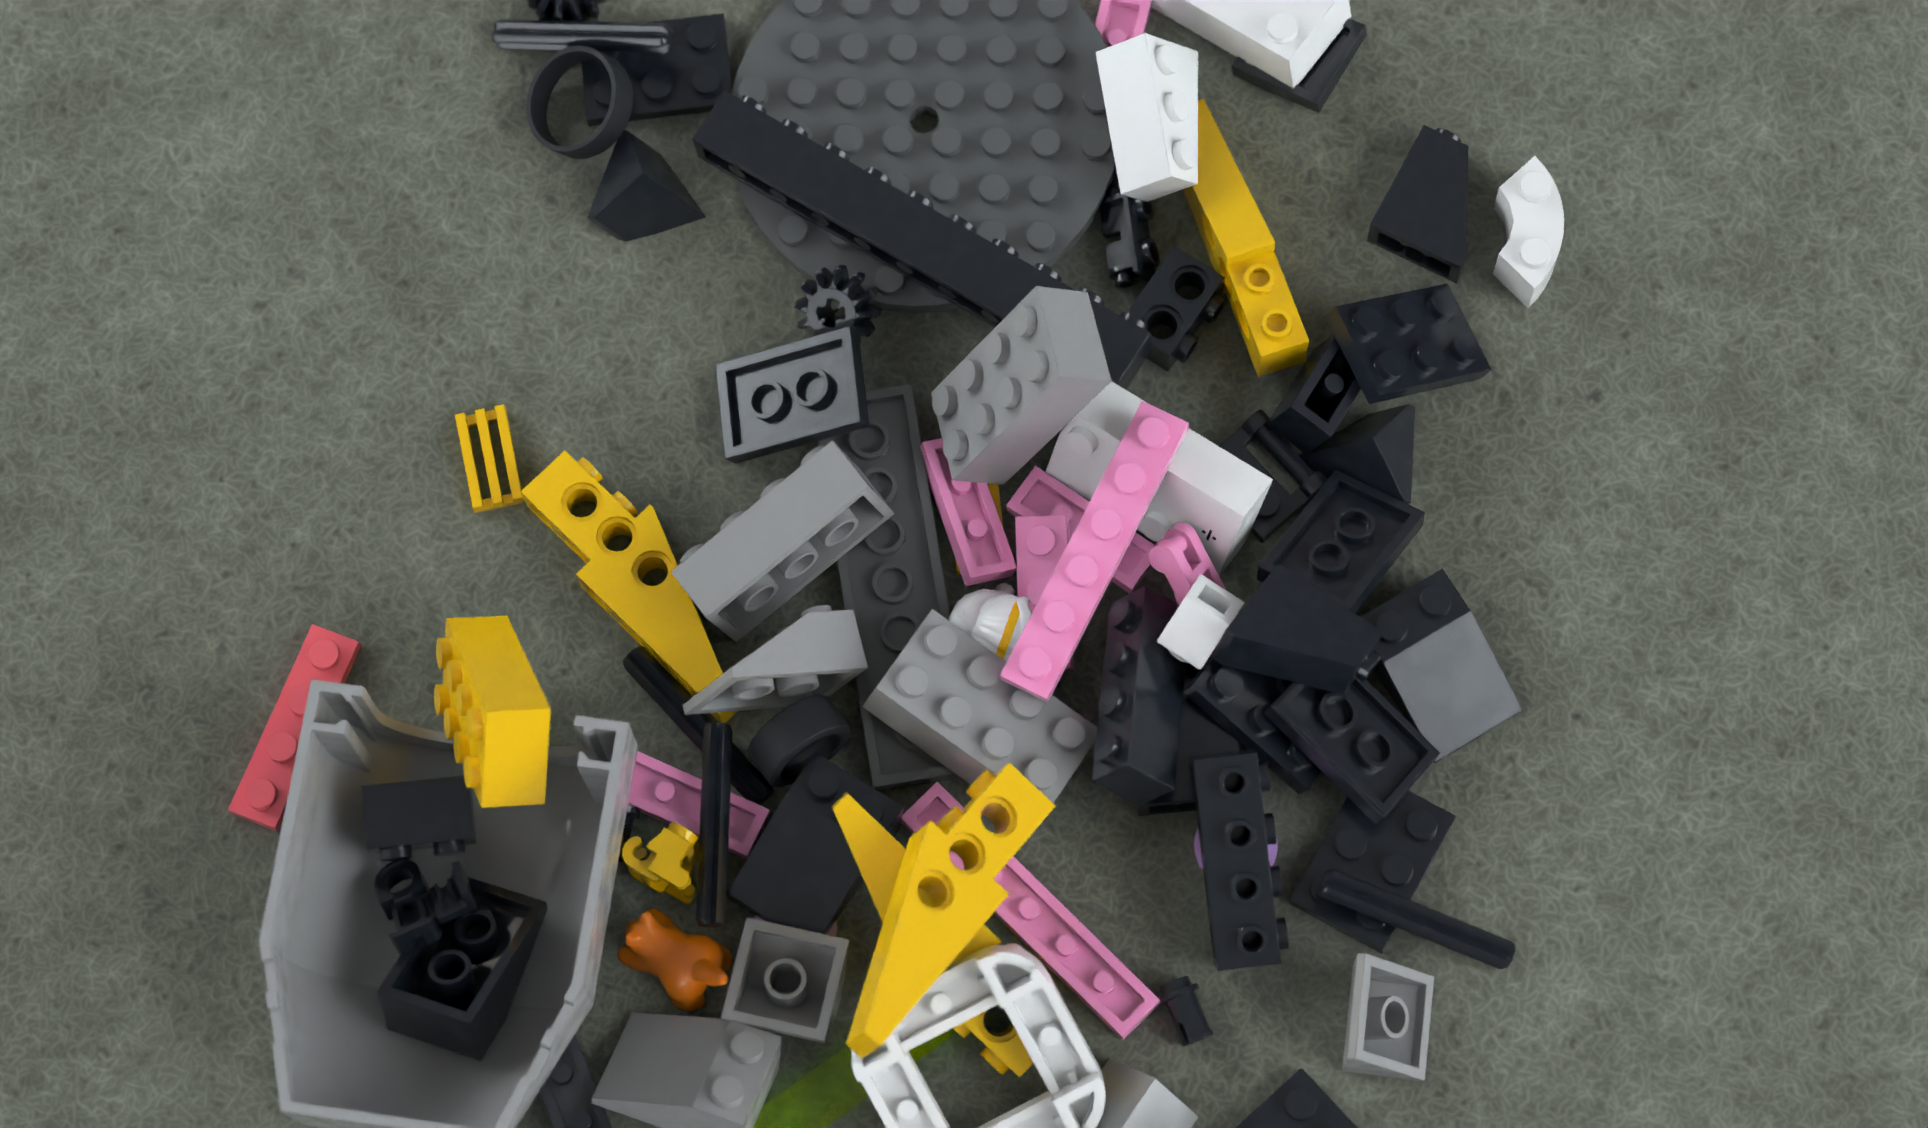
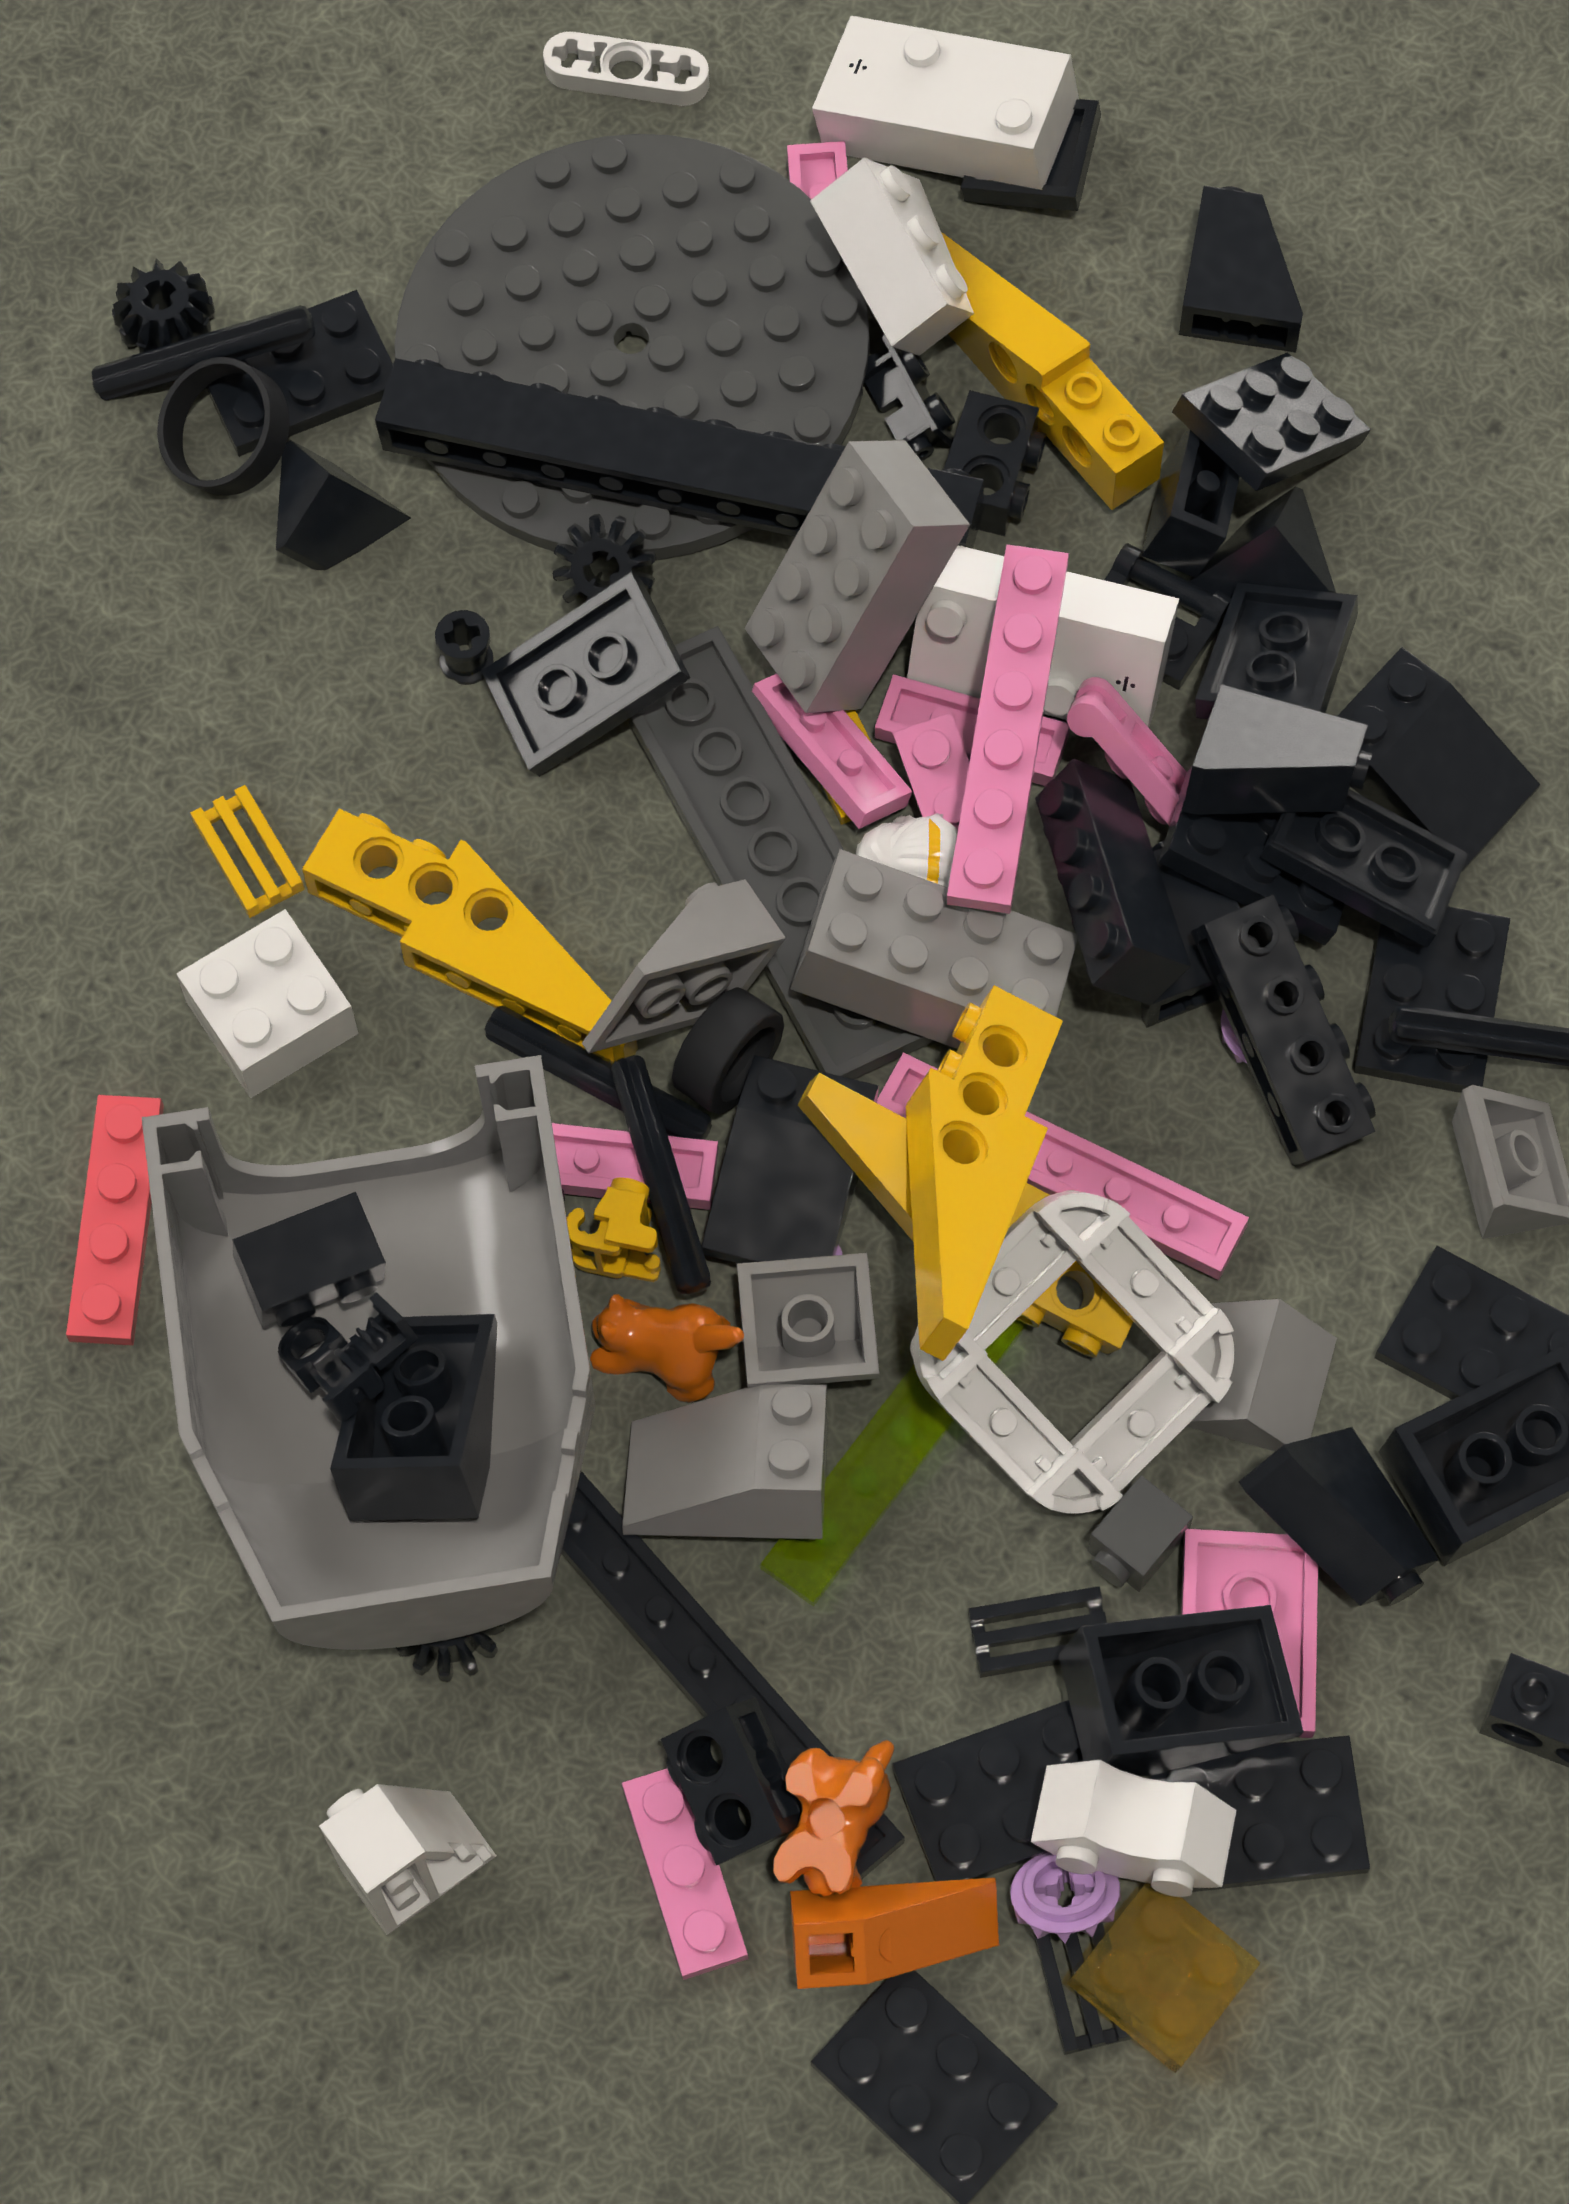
camera: 20 degrees left, 5 degrees down
yellow brick [434,616,551,808] -> none
light grey brick [671,440,895,642] -> none
white brick [1156,574,1244,670] -> none
black pin [1159,975,1214,1047] -> none
white brick [1493,156,1564,308] -> none
none -> white brick [176,909,358,1099]
none -> black bush [435,610,494,685]

